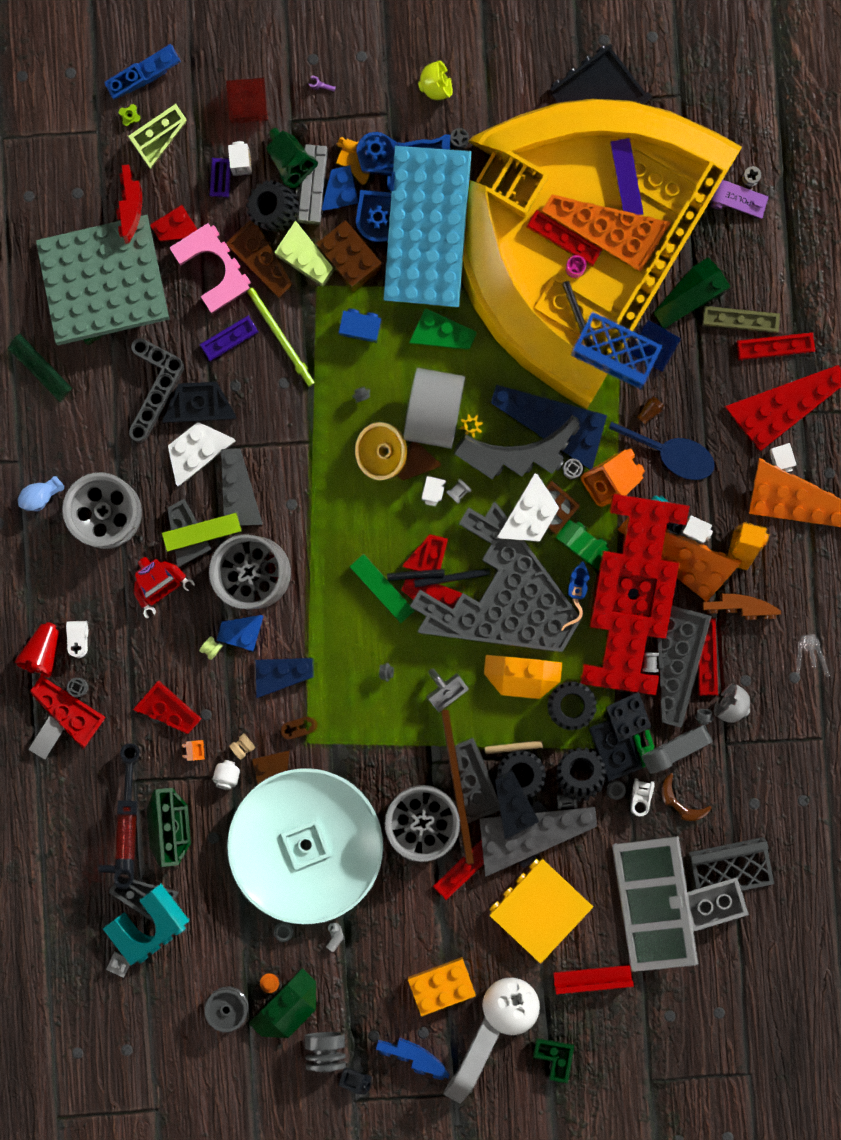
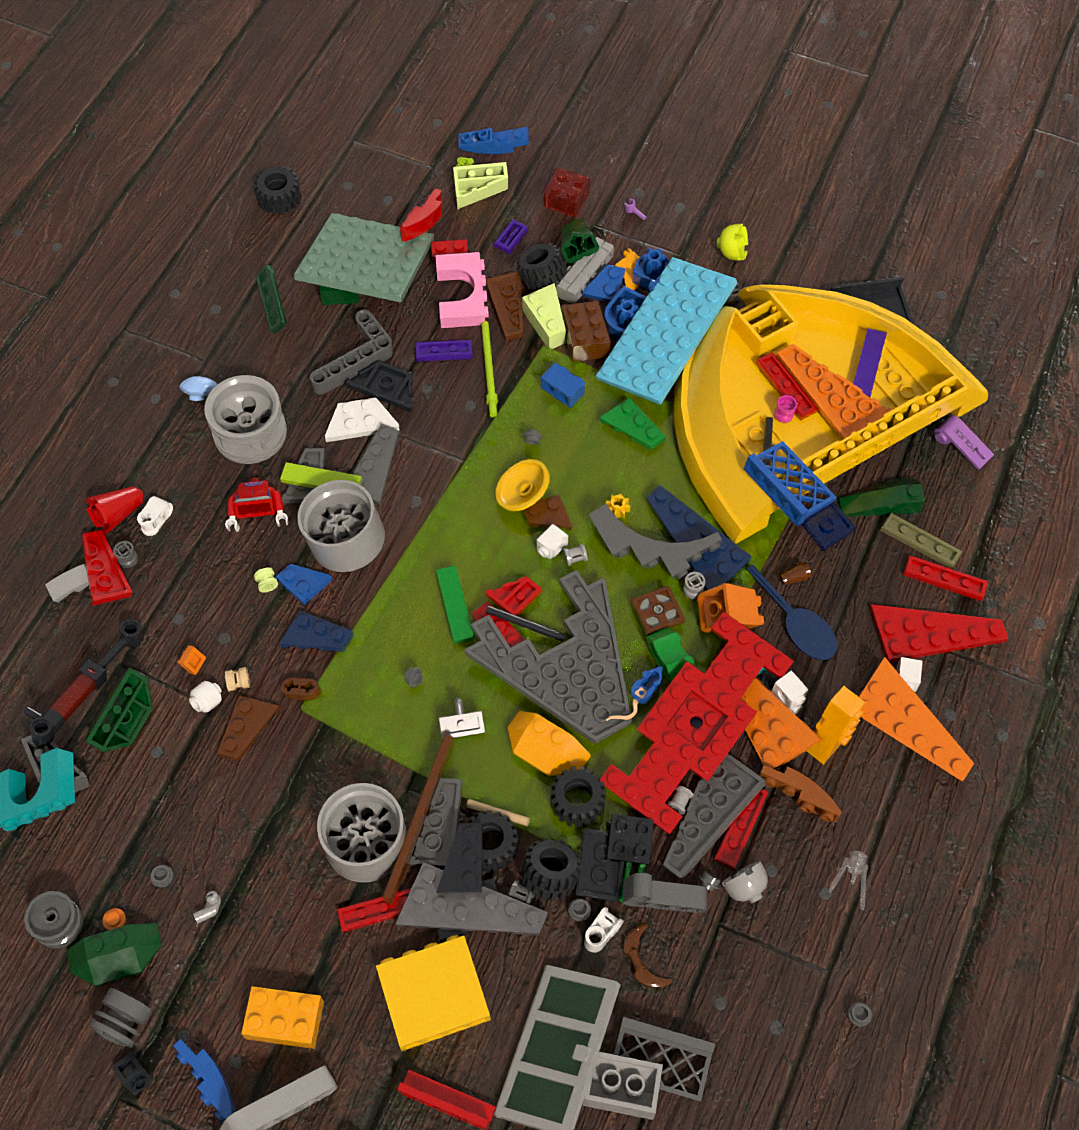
camera: 25 degrees right, 25 degrees down
red wing [133,681,202,734] -> none
white brick [228,141,252,176] -> none
light aqua dish [228,768,383,924] -> none
black bar [387,569,445,581] -> none
light grey wheel [404,367,465,449] -> none
white piece [483,978,540,1035] -> none
white wing [497,473,559,542] -> none
light grey bush [742,166,761,187] -> none

